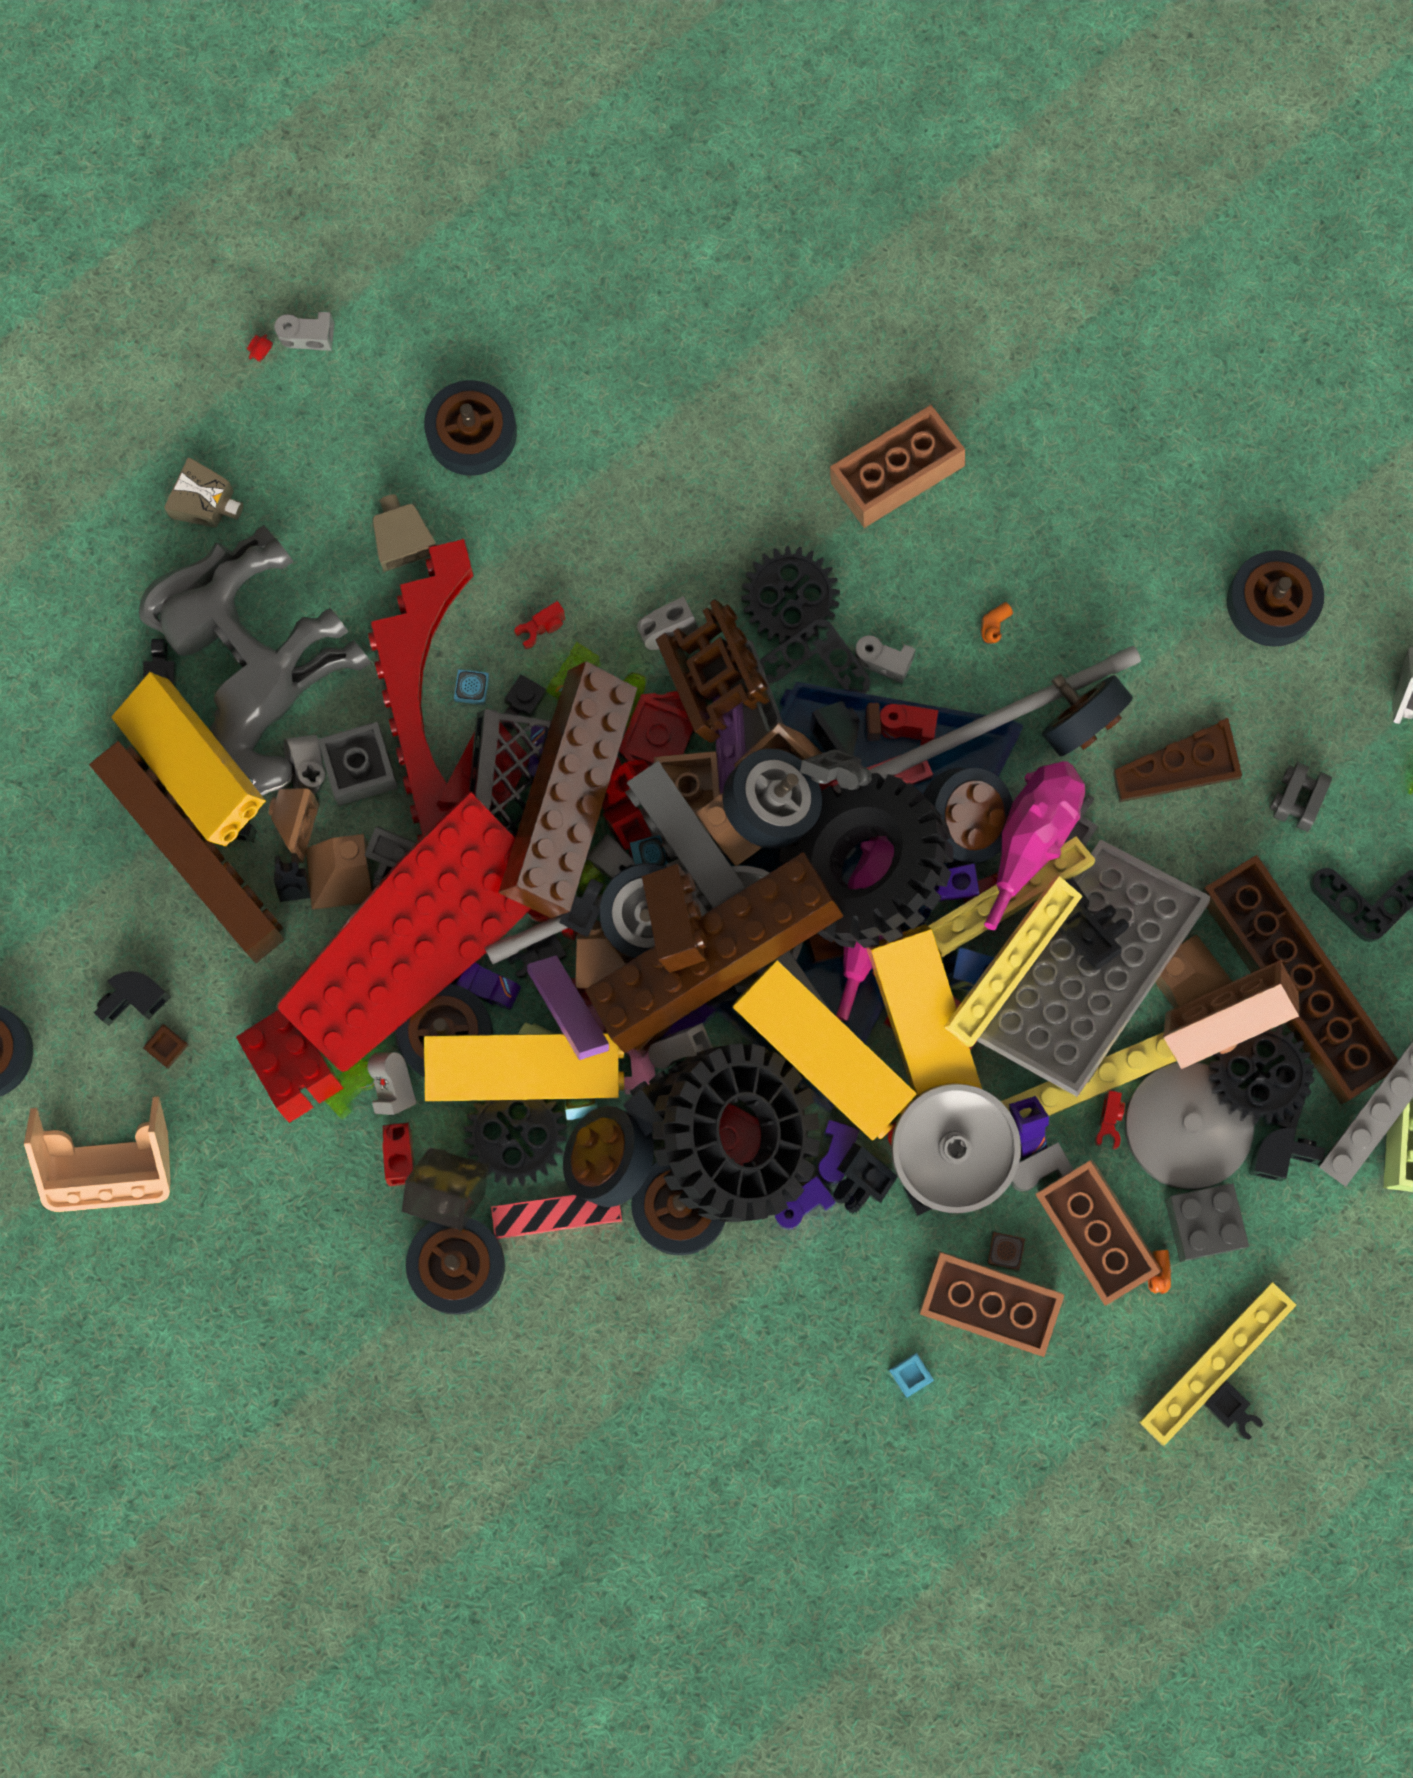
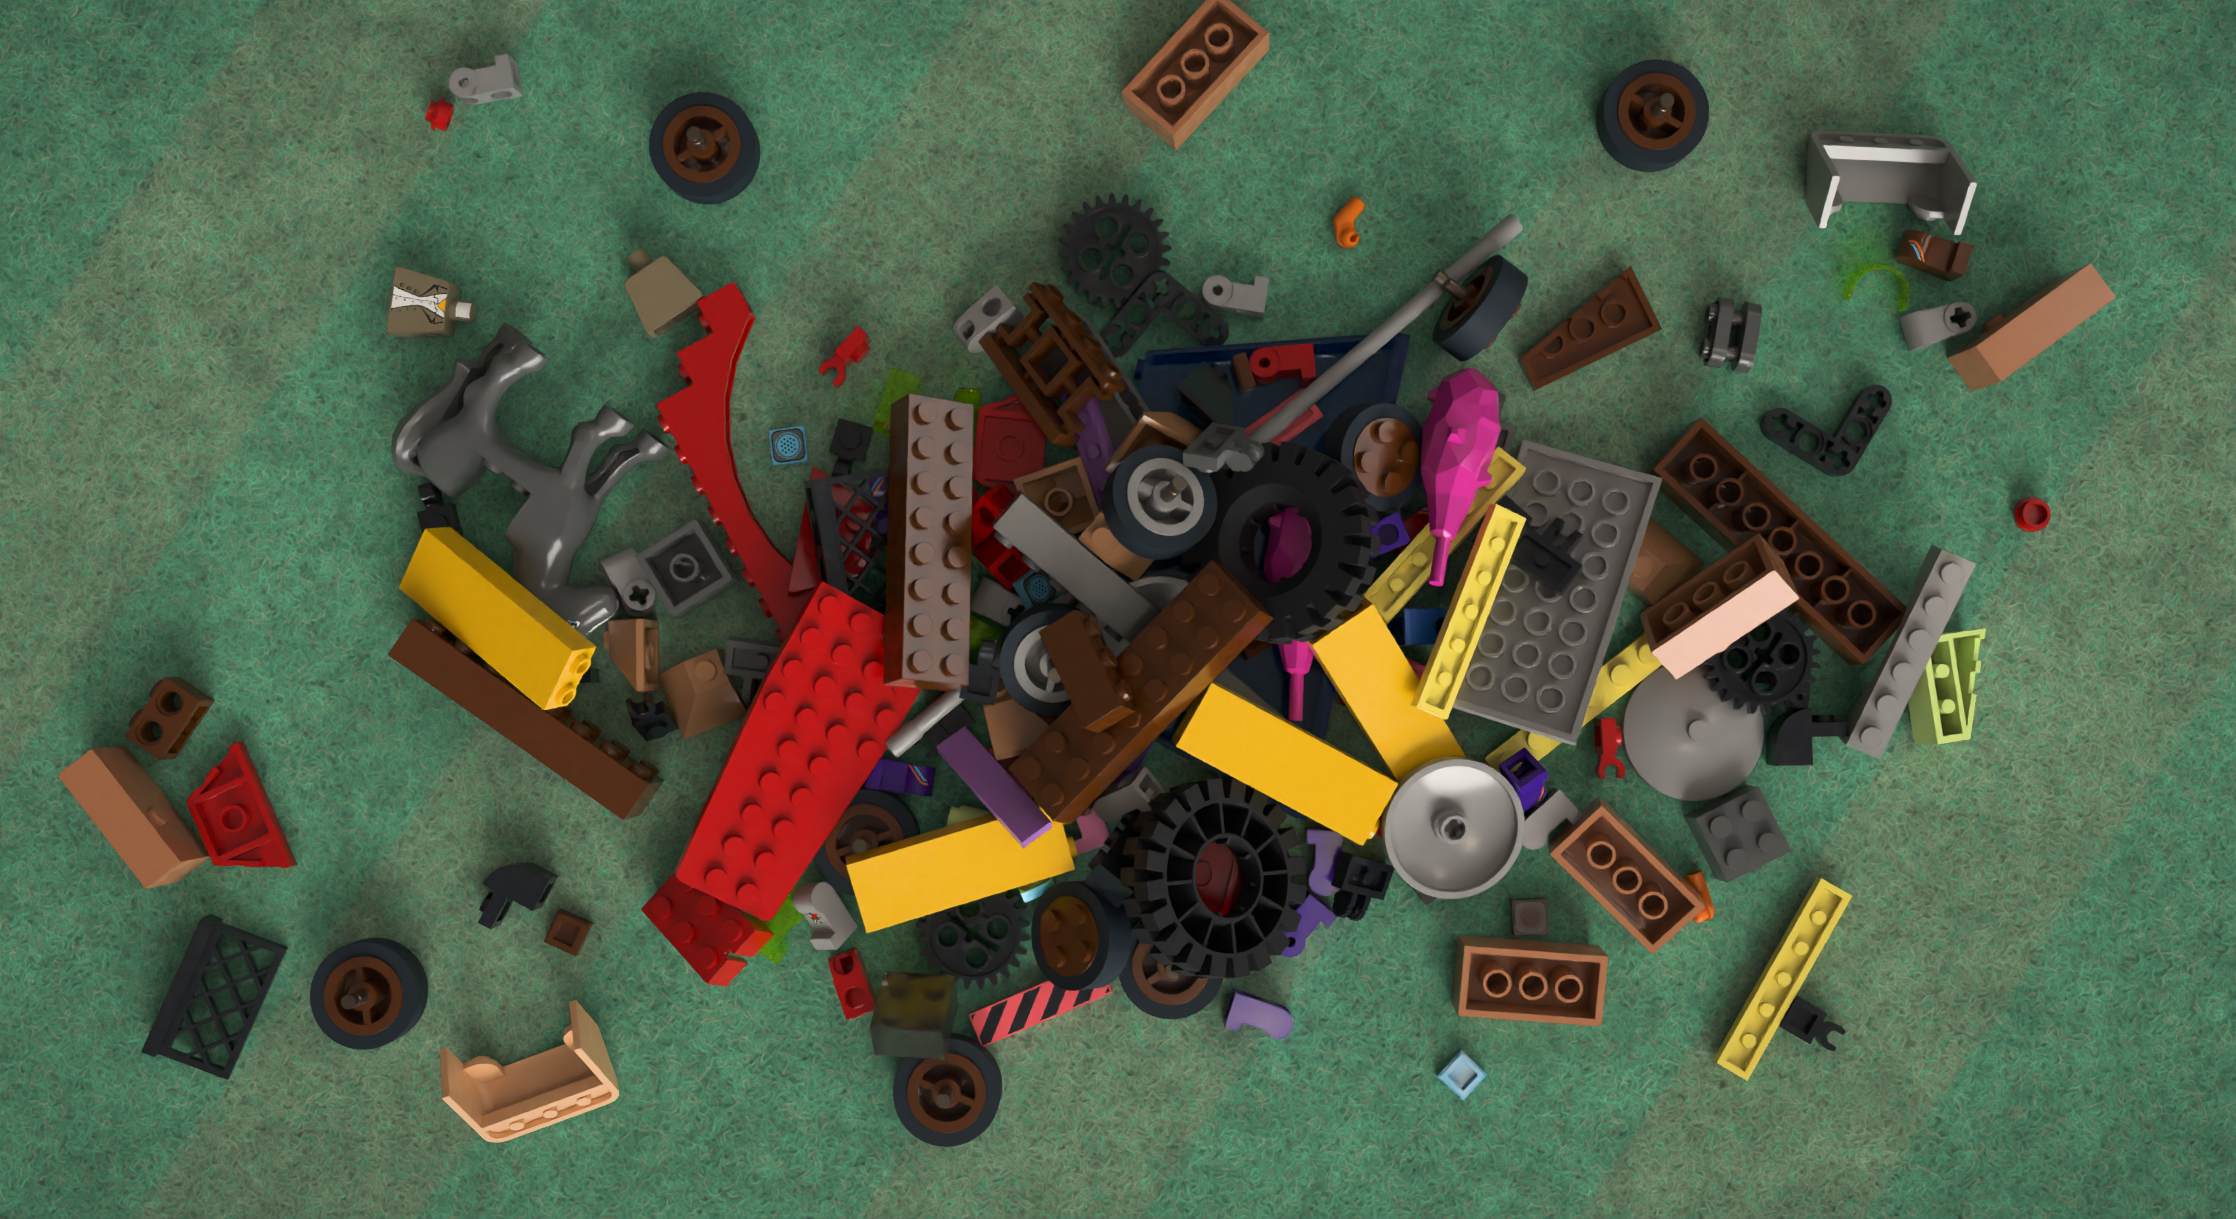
camera: 15 degrees left, 10 degrees up
none -> leg [1223,989,1294,1039]

